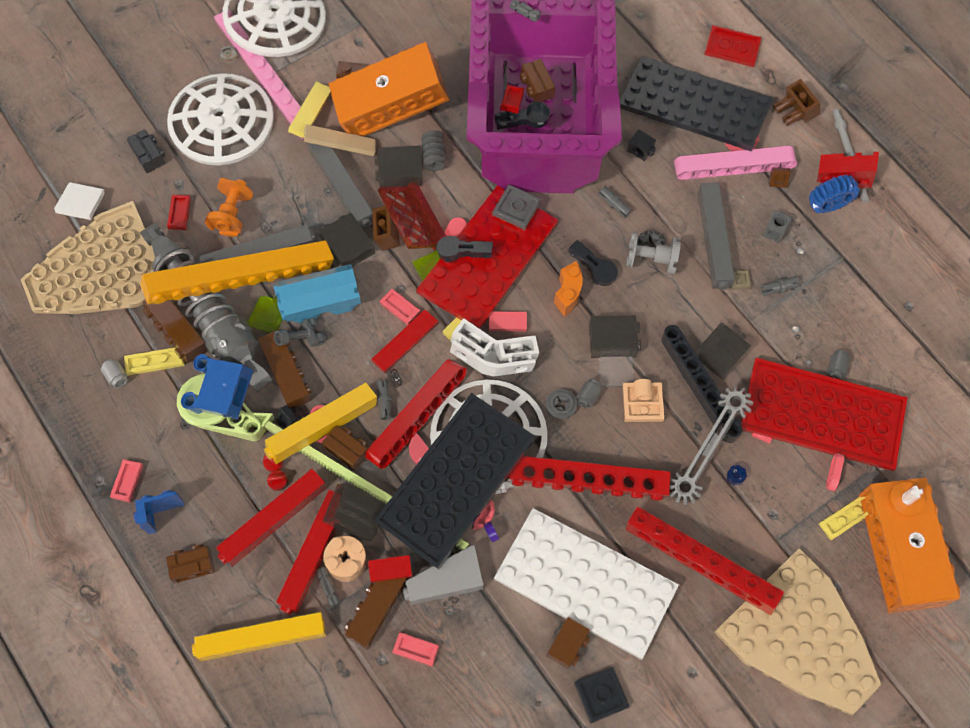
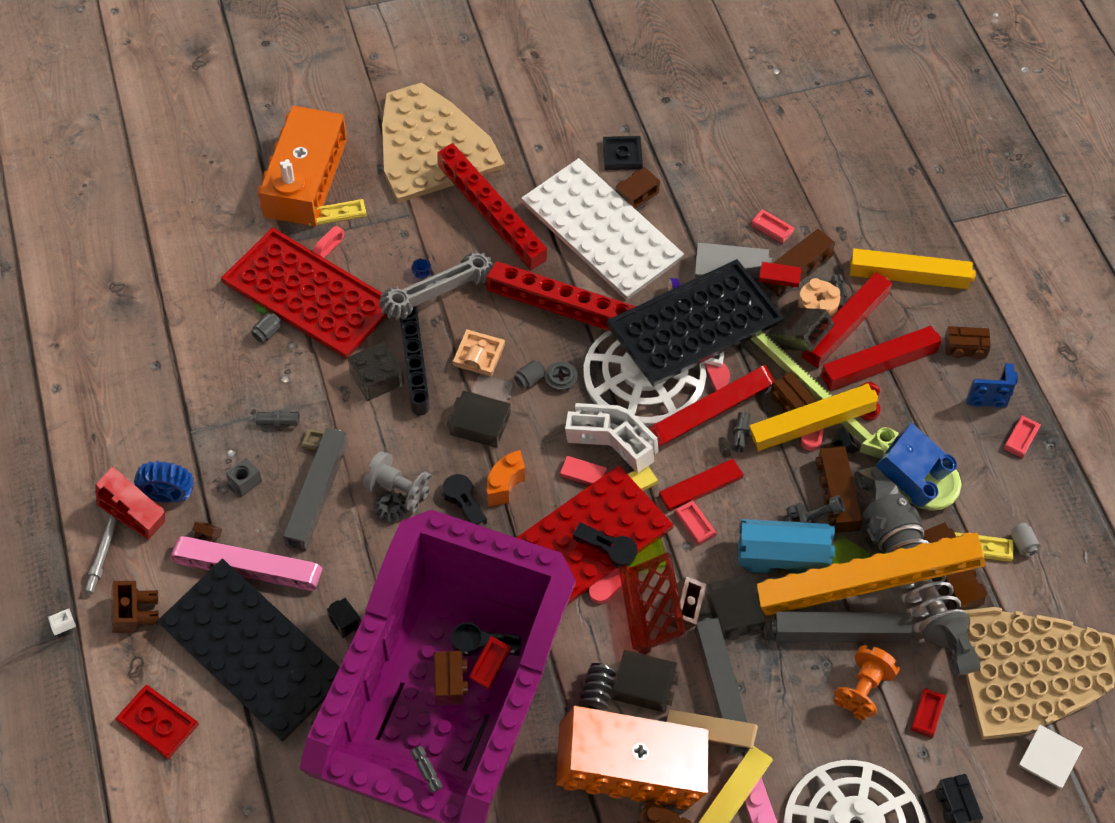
camera: 160 degrees left, 10 degrees down
none -> white tile [48,609,76,636]

